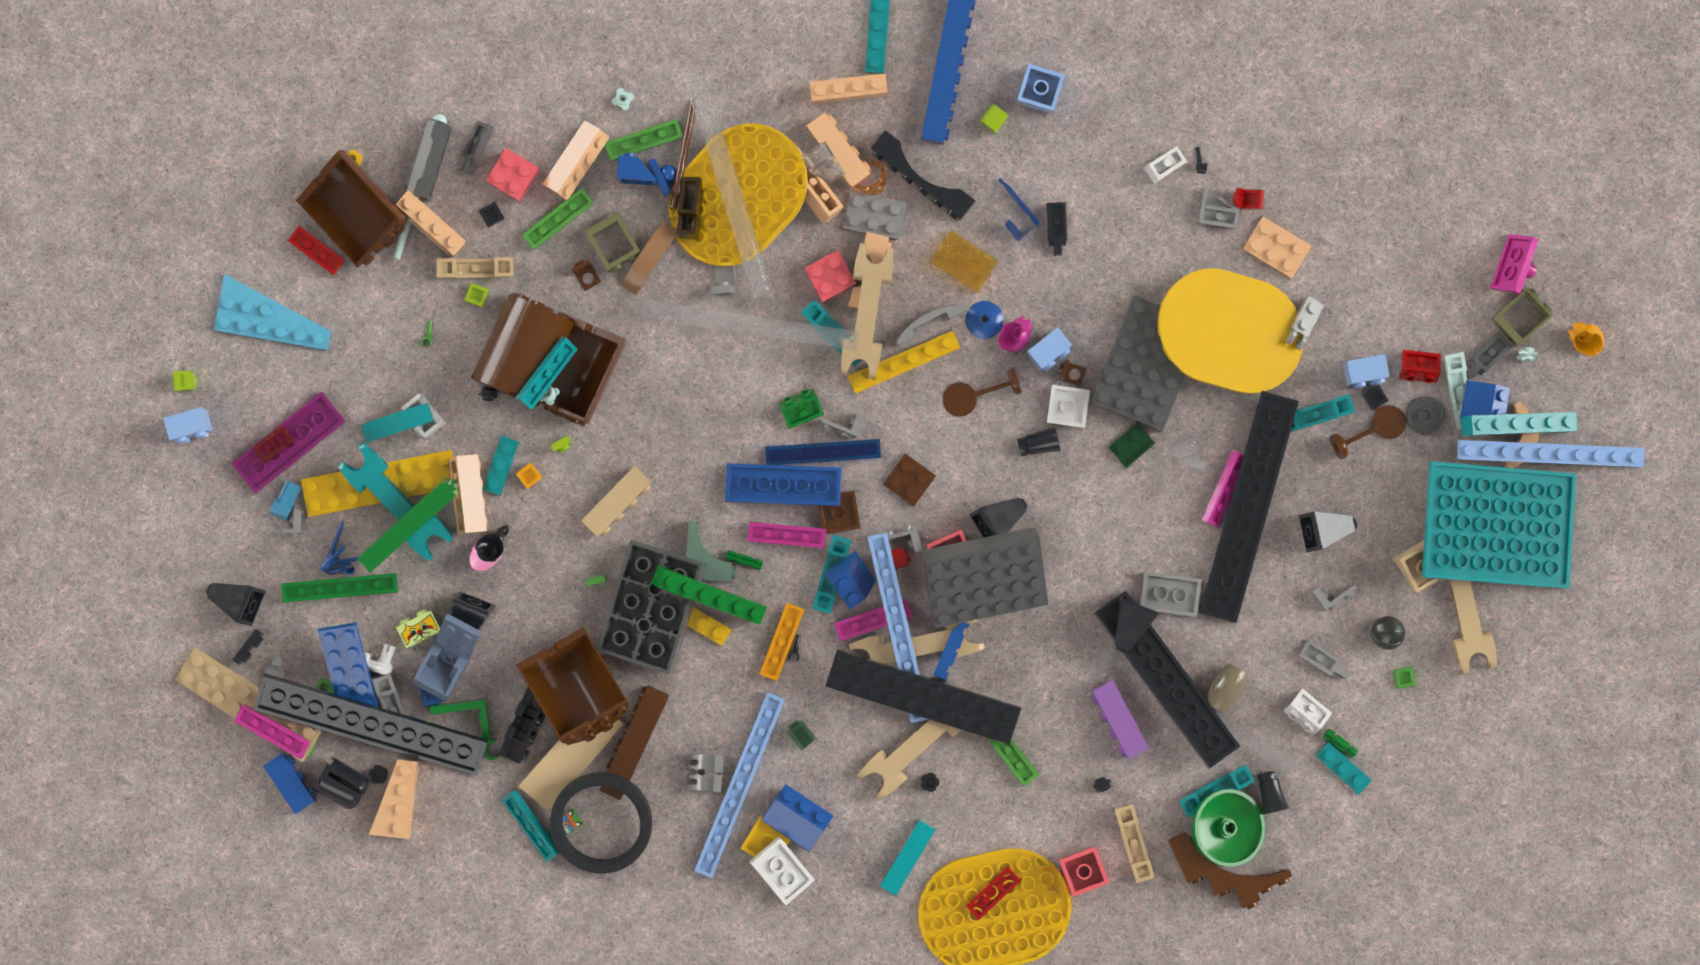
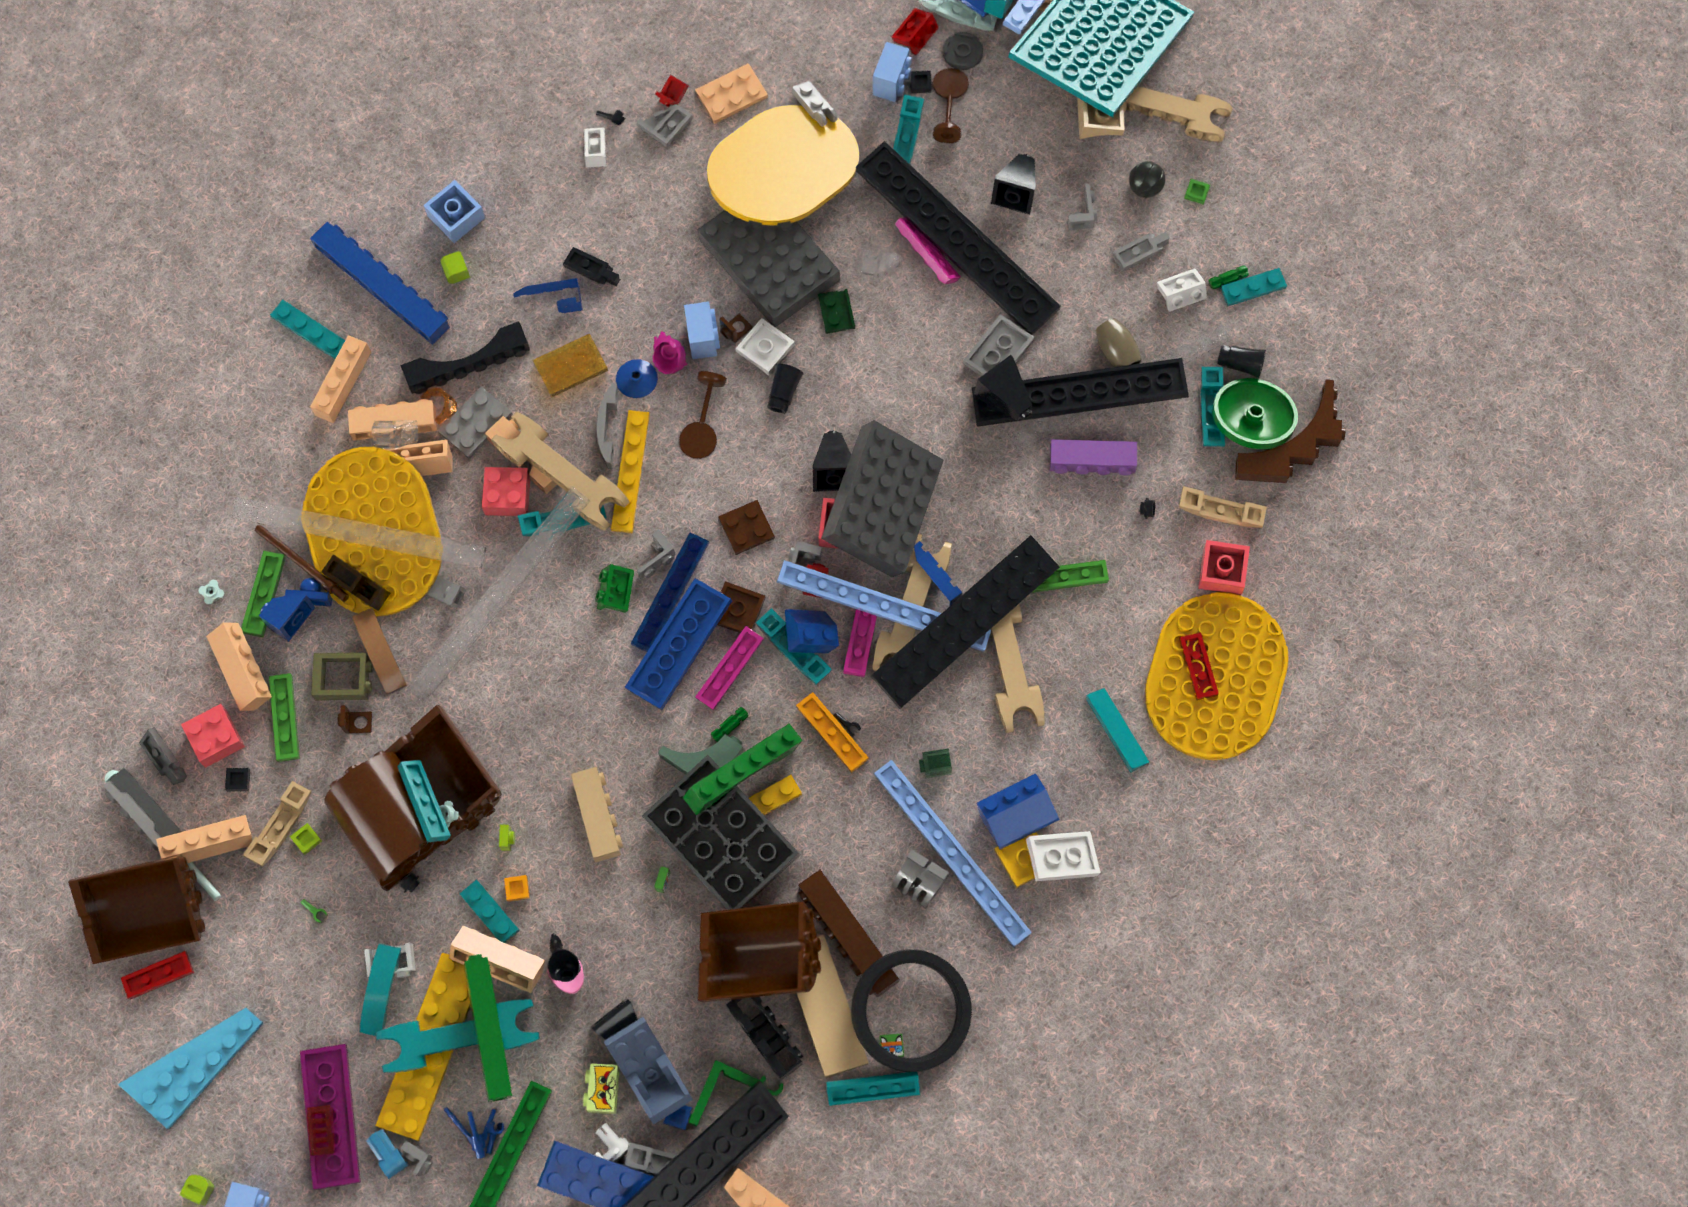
camera: 60 degrees left, 15 degrees down
black plate [921,773,940,792] -> none

